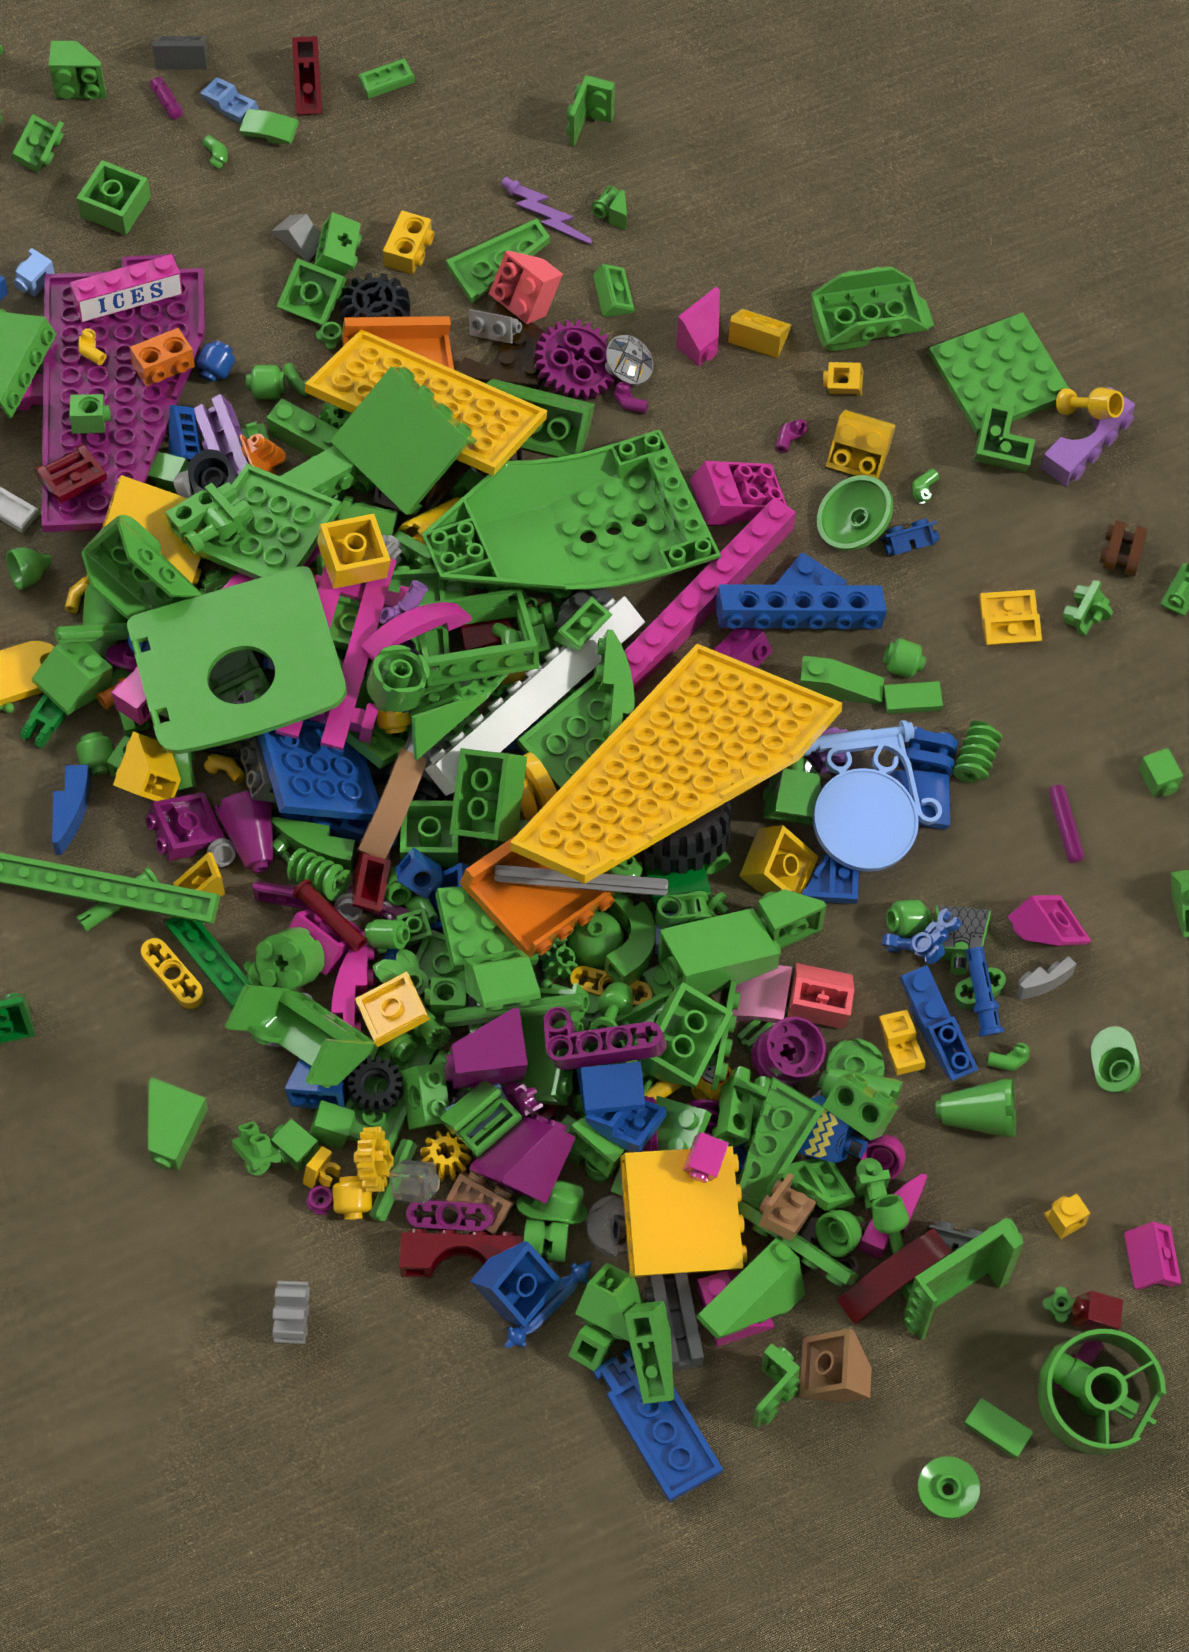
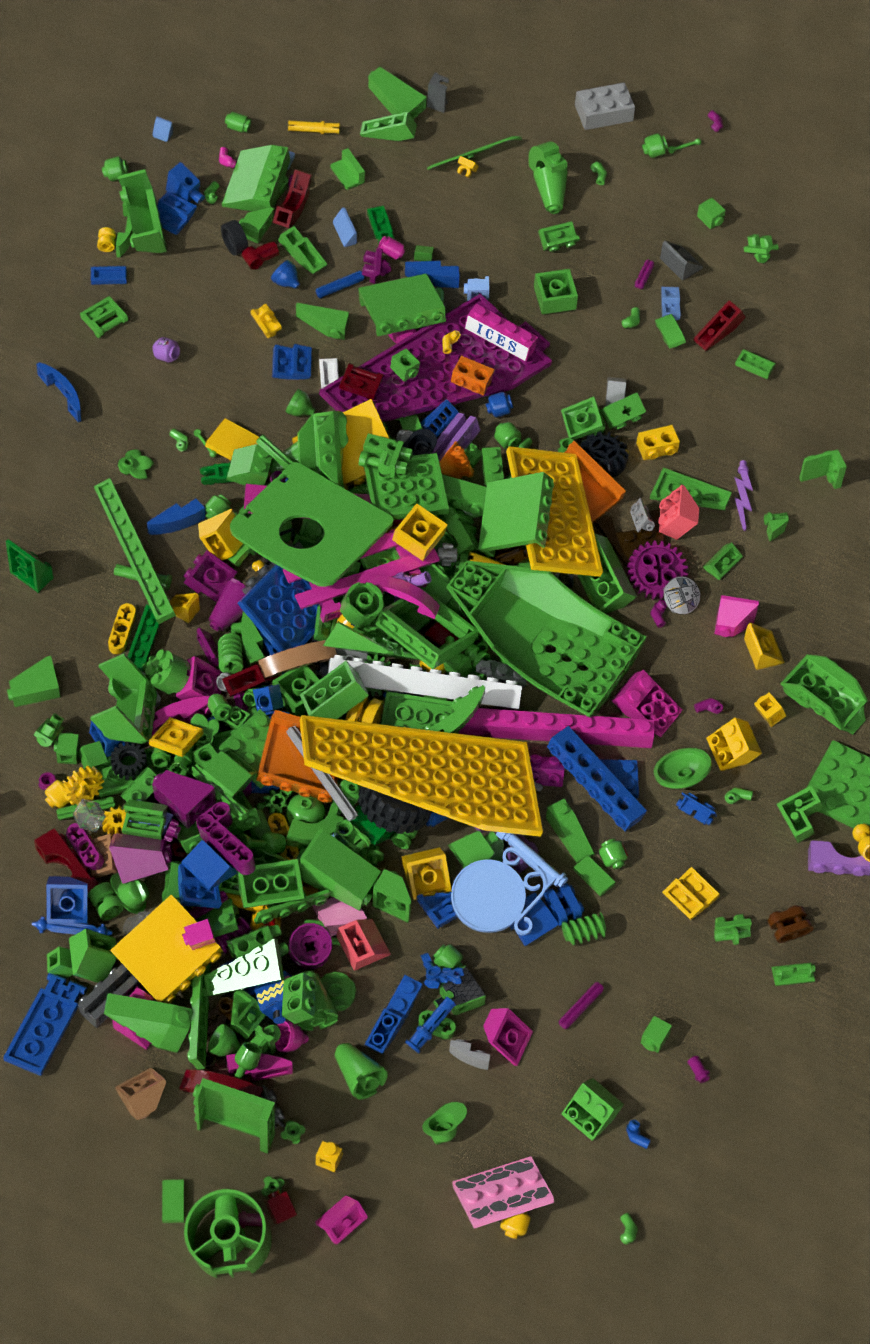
camera: 50 degrees right, 5 degrees down
bright green slope [49,41,107,99] -> none
light grey plate [207,838,236,867] -> none
dark red pin [293,879,367,952] -> none
yellow tile [303,1146,341,1189] -> none
bright green slope [553,596,613,651] -> none
bright green slope [624,1300,674,1404] -> none
bright green bracket [753,1343,800,1428] -> none
medium nougat bracket [759,1173,817,1241] -> none
yellow slope [879,1010,925,1076] -> none
bright green dish [918,1456,980,1519] -> none
bright green arm [987,1043,1030,1071] -> none

